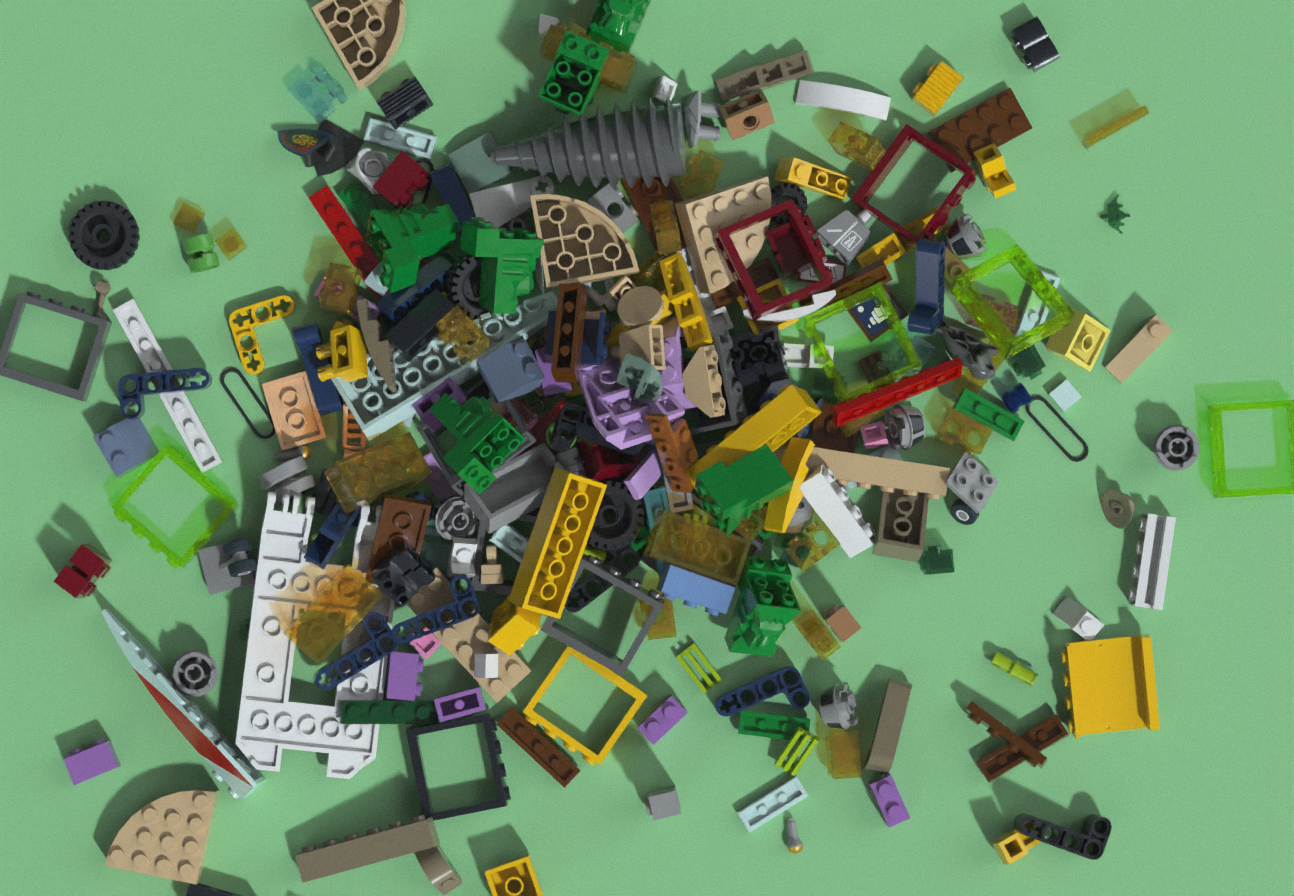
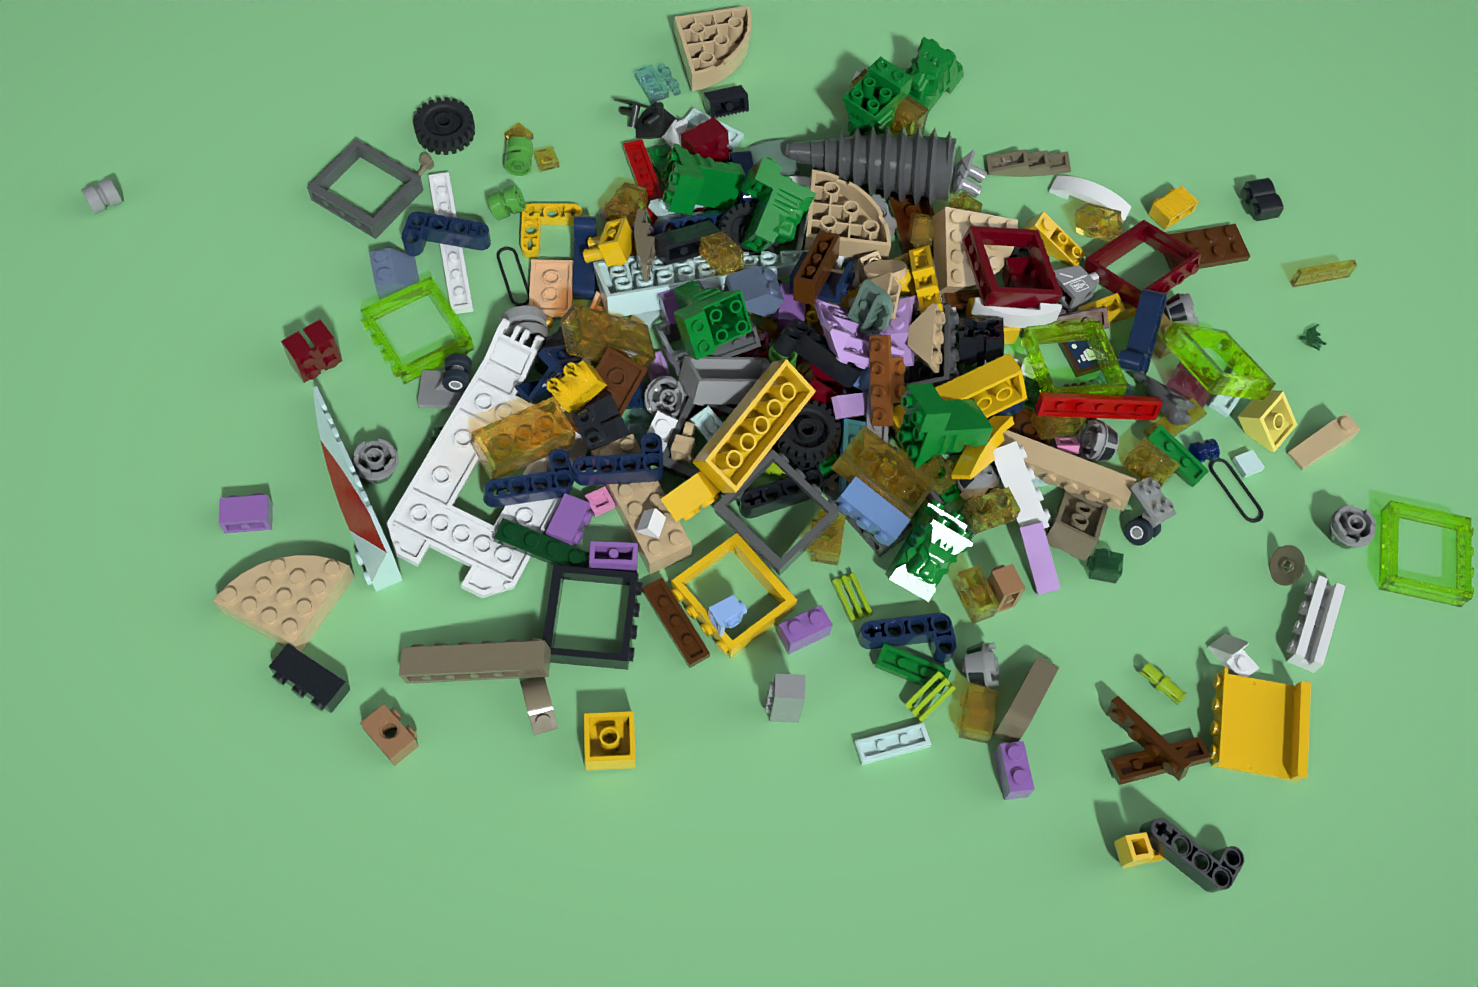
camera: 10 degrees right, 25 degrees down
medium nougat brick [719,89,775,140] -> none
light grey piece [786,817,803,854] -> none
yellow brick [973,143,1017,199] -> none
clear green brick [1010,342,1046,380] -> none
none -> bright green wheel [487,185,526,221]
none -> yellow brick [546,360,607,414]
none -> light blue brick [708,595,747,636]
none -> lavender tile [1020,522,1061,595]

